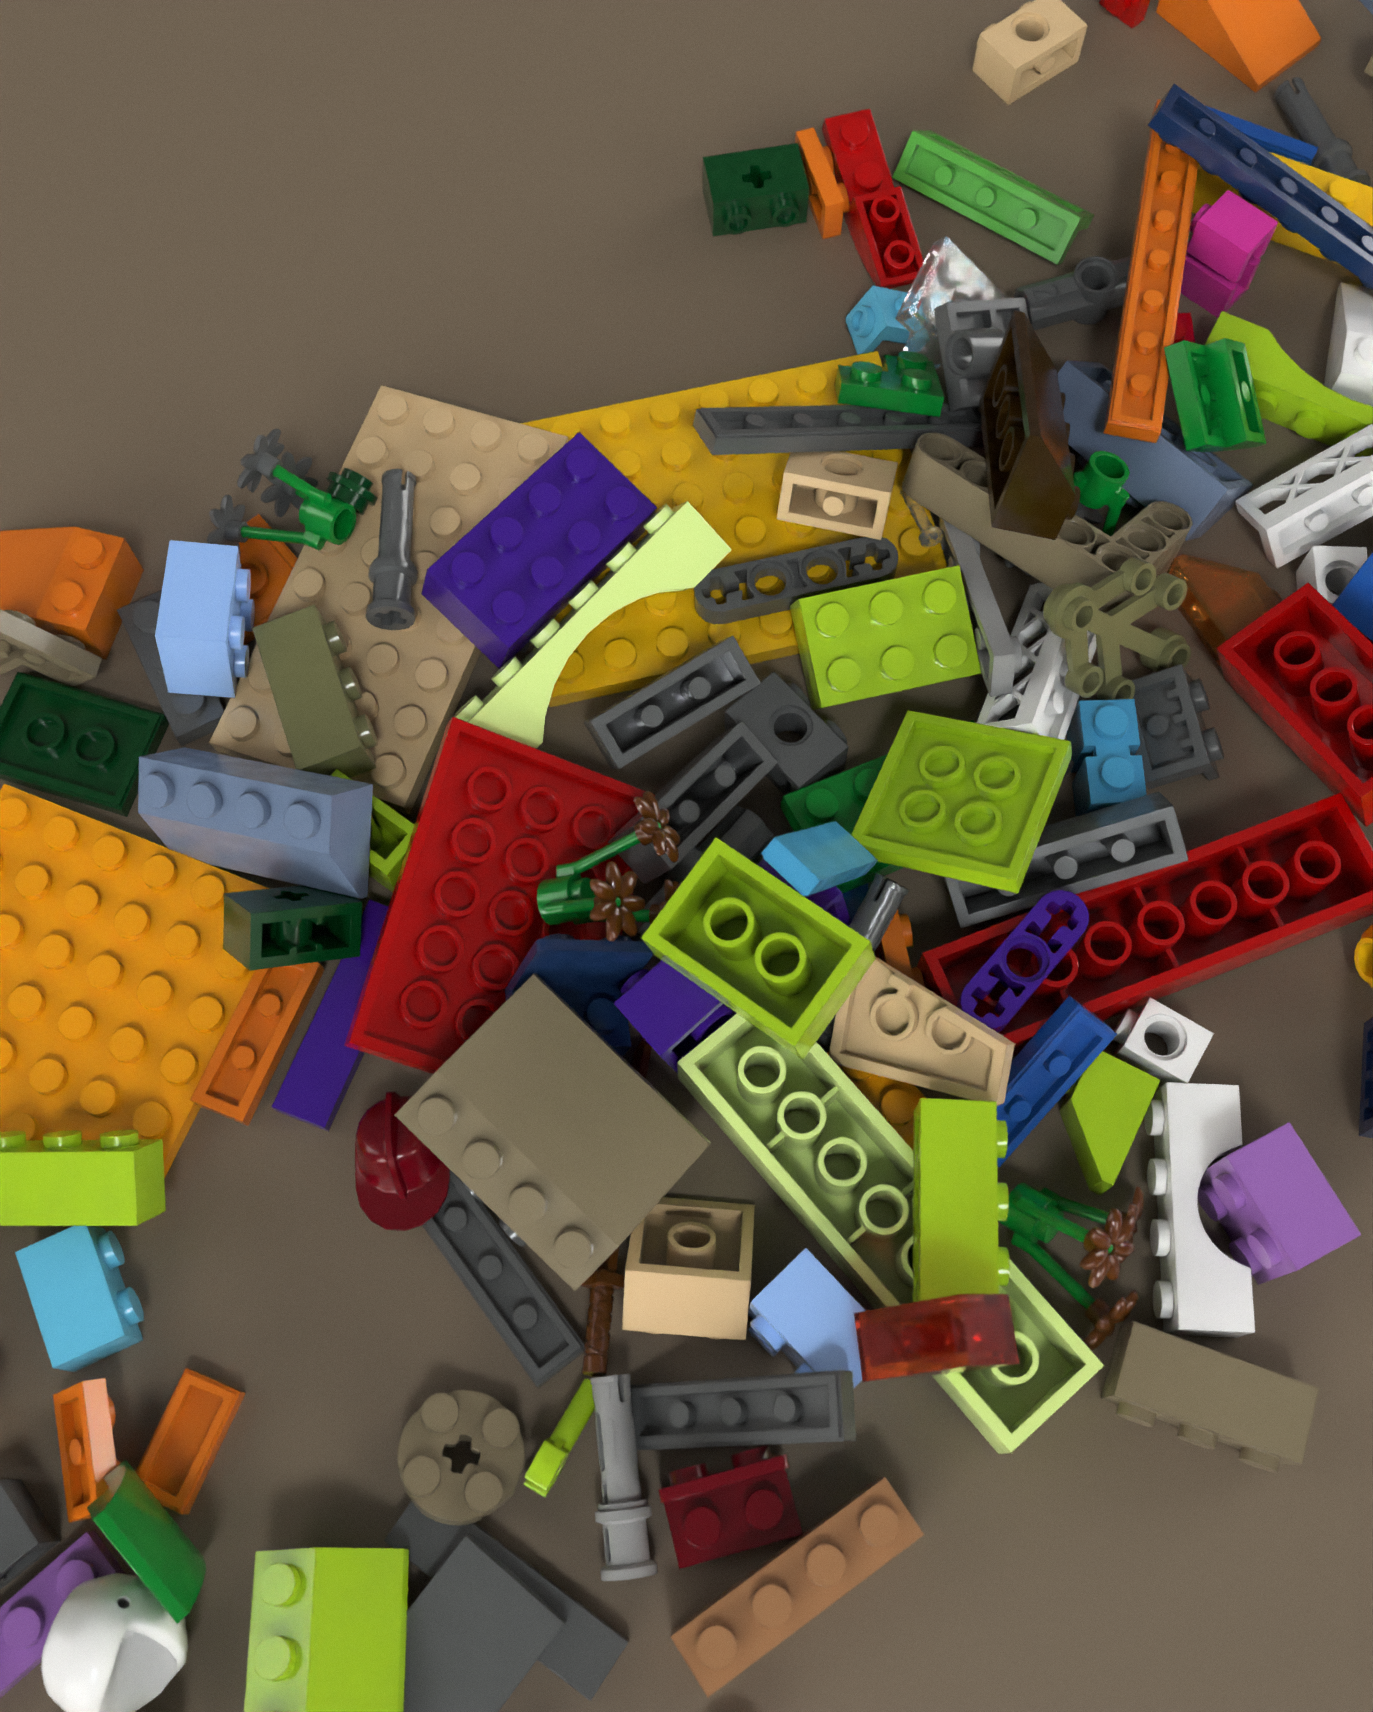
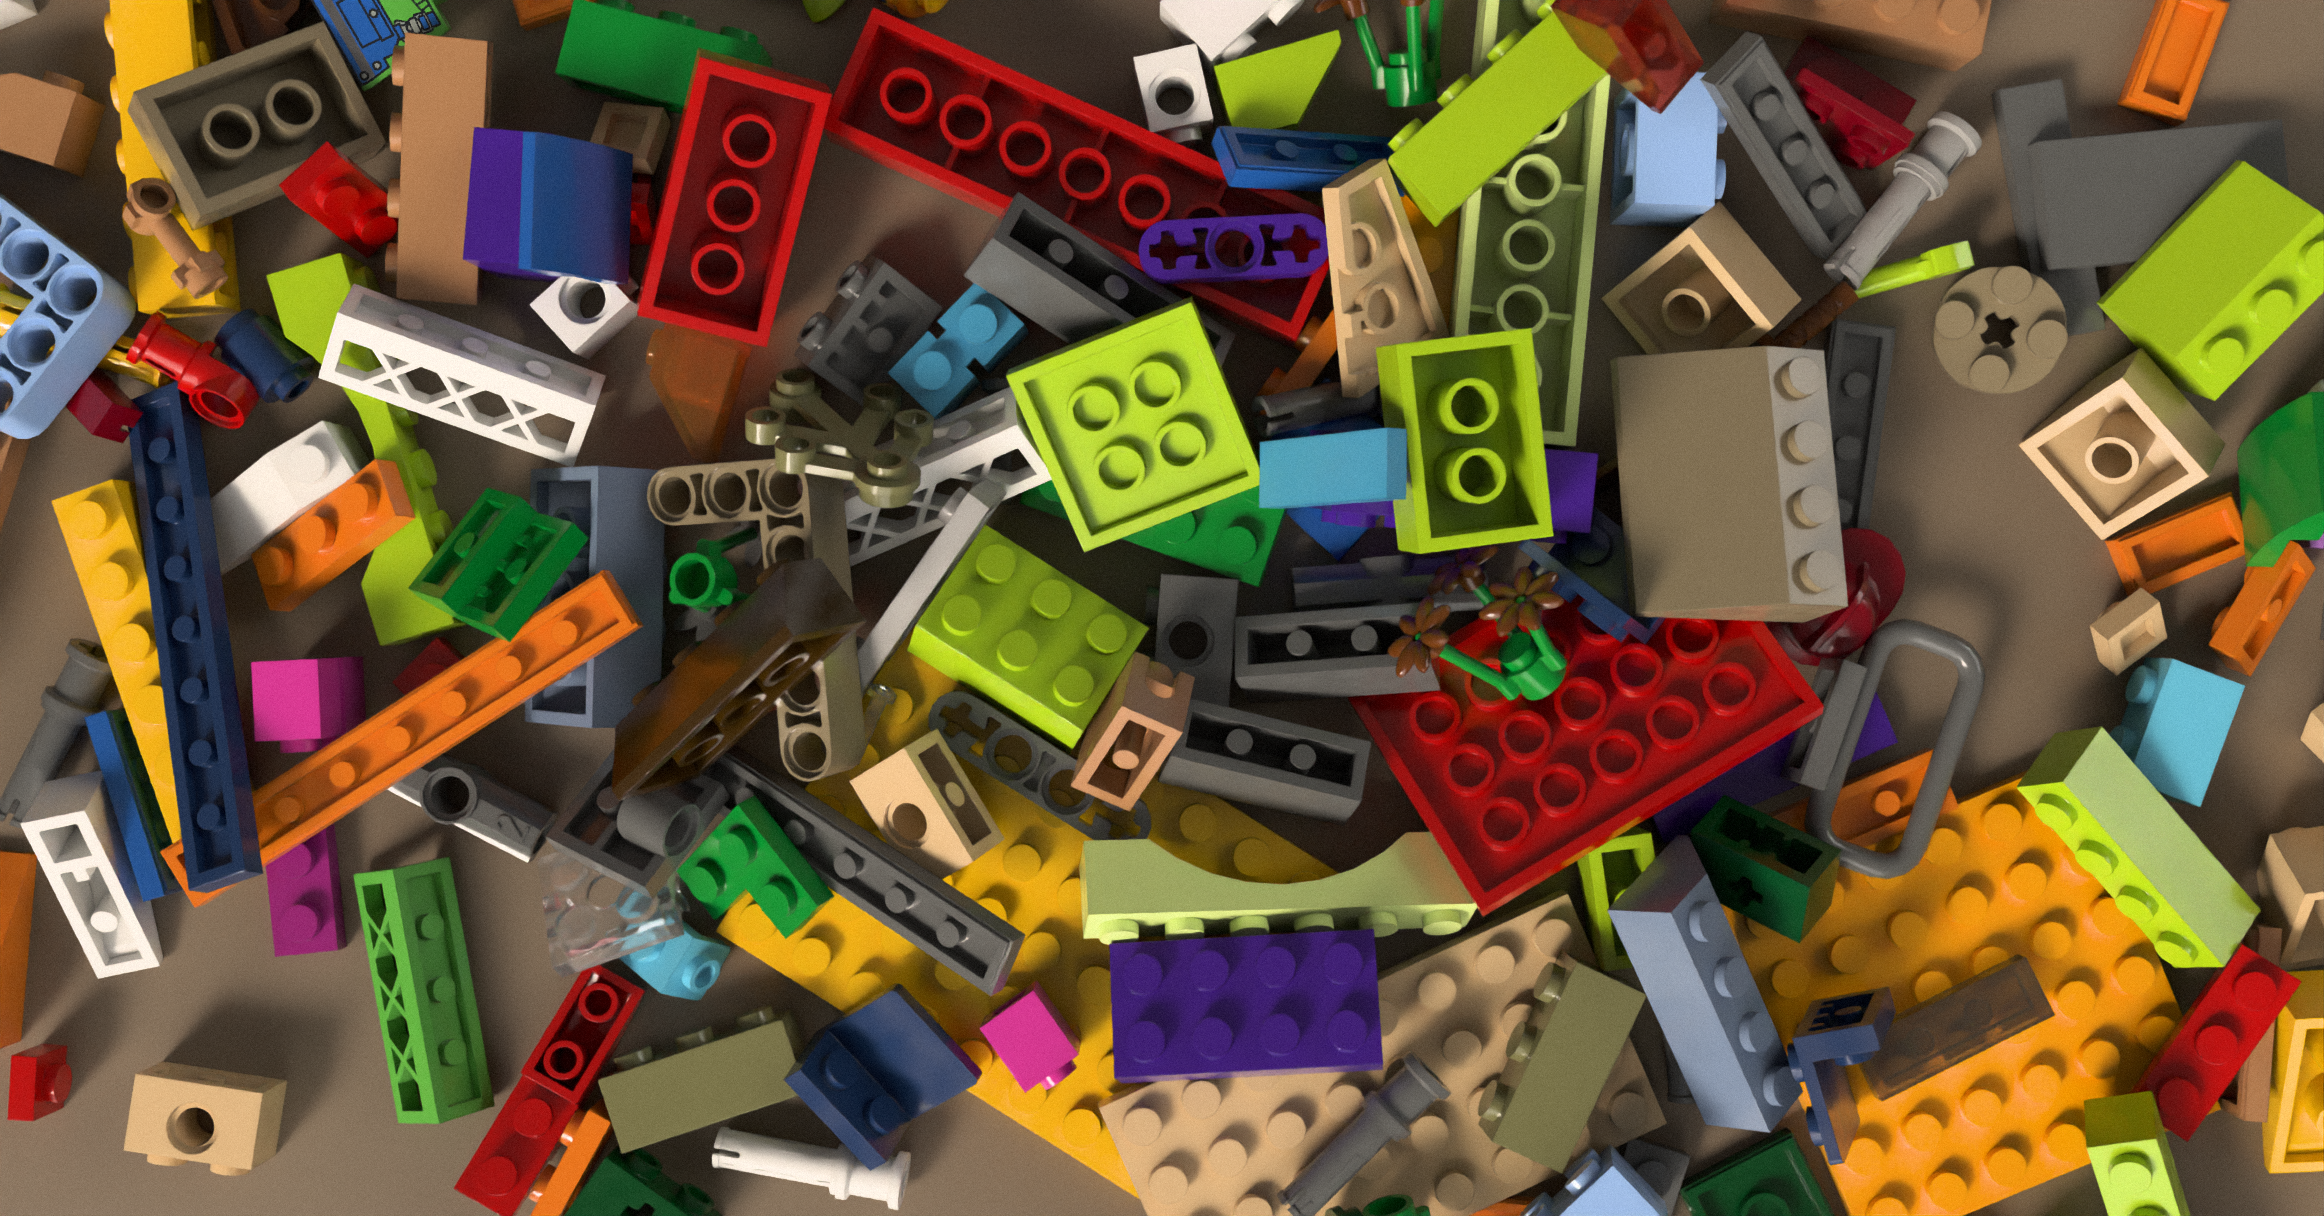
camera: 135 degrees left, 20 degrees up
none -> white slope [20,770,163,979]
none -> orange plate [251,459,416,612]
none -> magenta plate [266,823,347,957]
none -> olive brick [598,1005,805,1154]
none -> white pin [712,1126,911,1210]
none -> dark blue bracket [783,983,982,1171]
none -> dark pink brick [980,980,1081,1093]
none -> medium nougat brick [1070,651,1195,812]
none -> dark grey bar [1780,619,1985,879]
none -> bracket [1787,986,1896,1165]
none -> clear smoke tile [1858,954,2055,1102]
none -> tan slope [2019,347,2225,540]
none -> tan plate [2090,588,2167,676]

